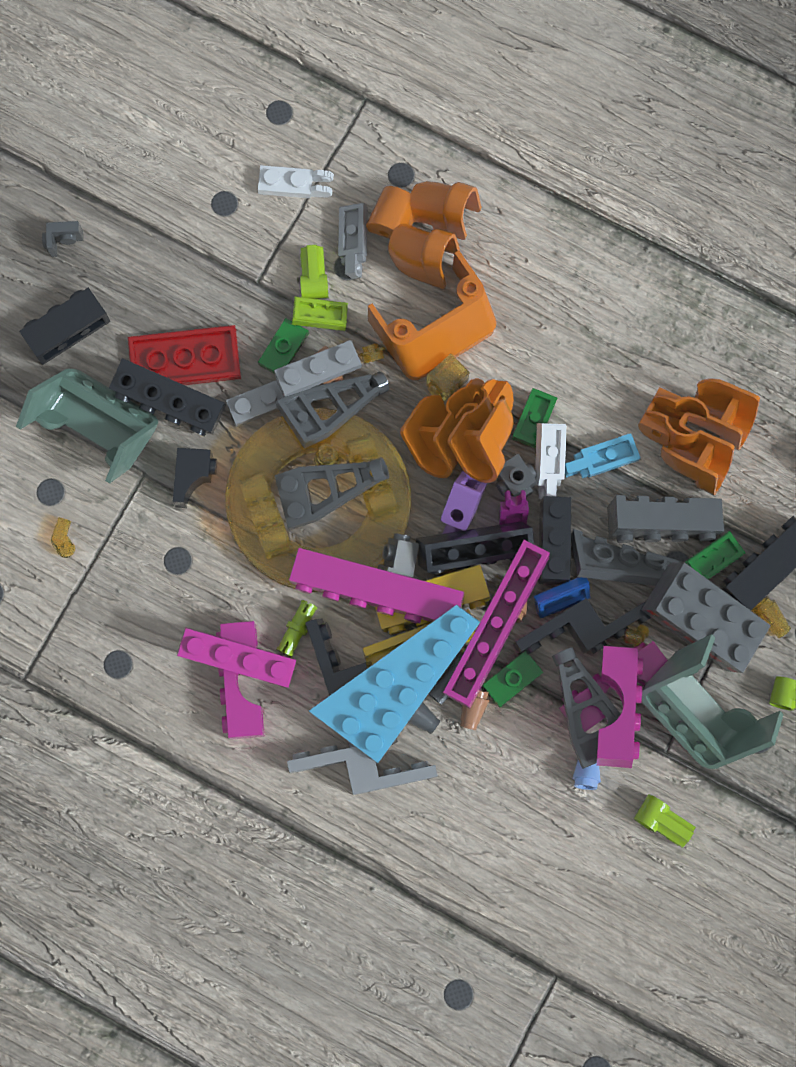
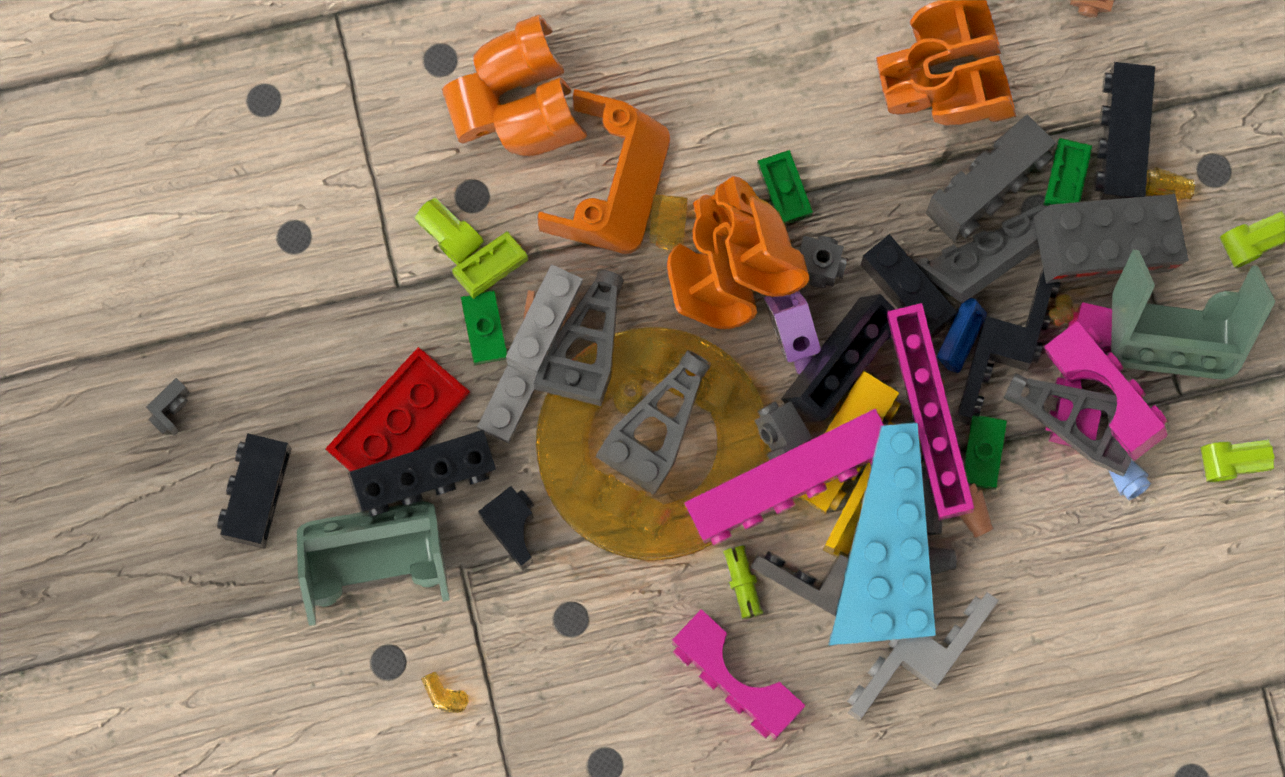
camera: 35 degrees left, 0 degrees up
dark pink arch [177,627,296,688] -> none
white hinge [258,165,334,199] -> none
light grey hinge [338,203,368,279] -> none
clear yellow plate [358,343,385,364] -> none
magenta plate [498,490,529,525] -> none
white hinge [535,423,566,499] -> none
medium azure hinge [565,433,641,478] -> none

